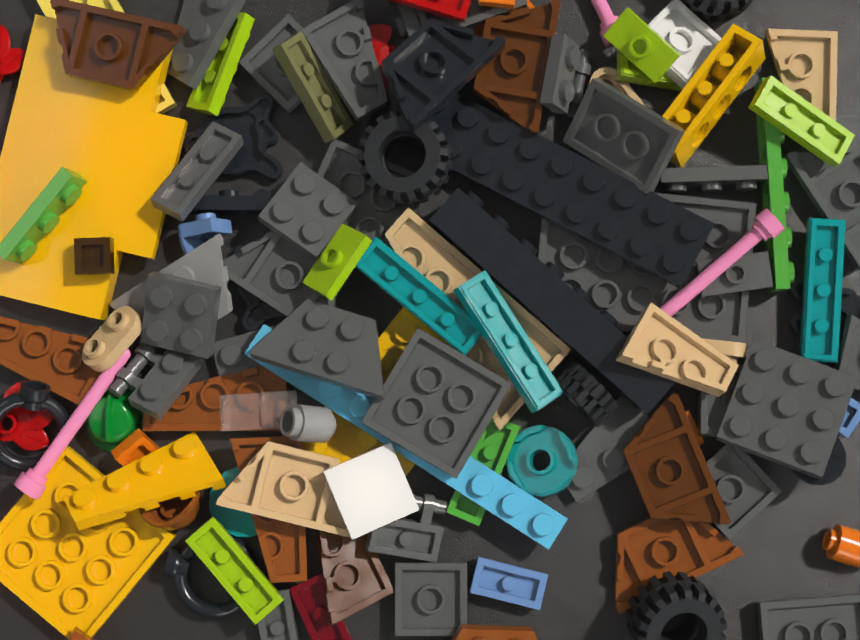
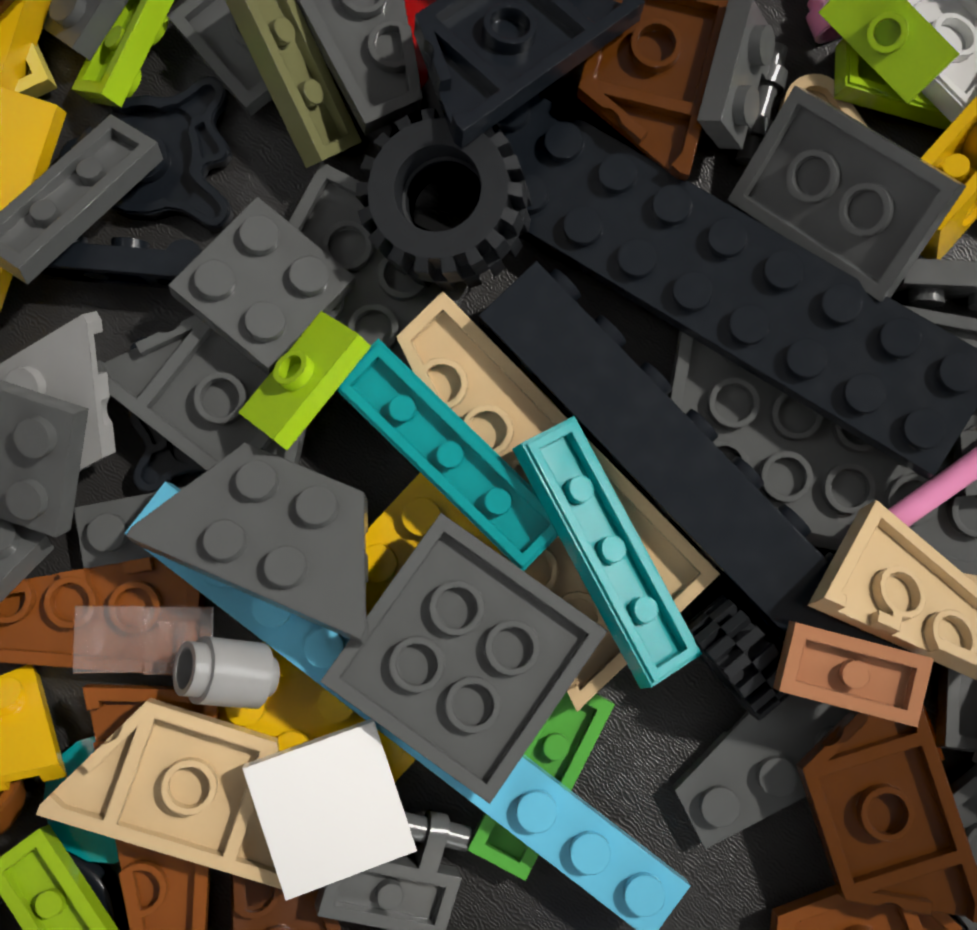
camera: 10 degrees right, 0 degrees up
medium blue plate [178,213,233,255] -> none
teal tile [506,425,578,497] -> none
none -> nougat plate [773,621,934,728]

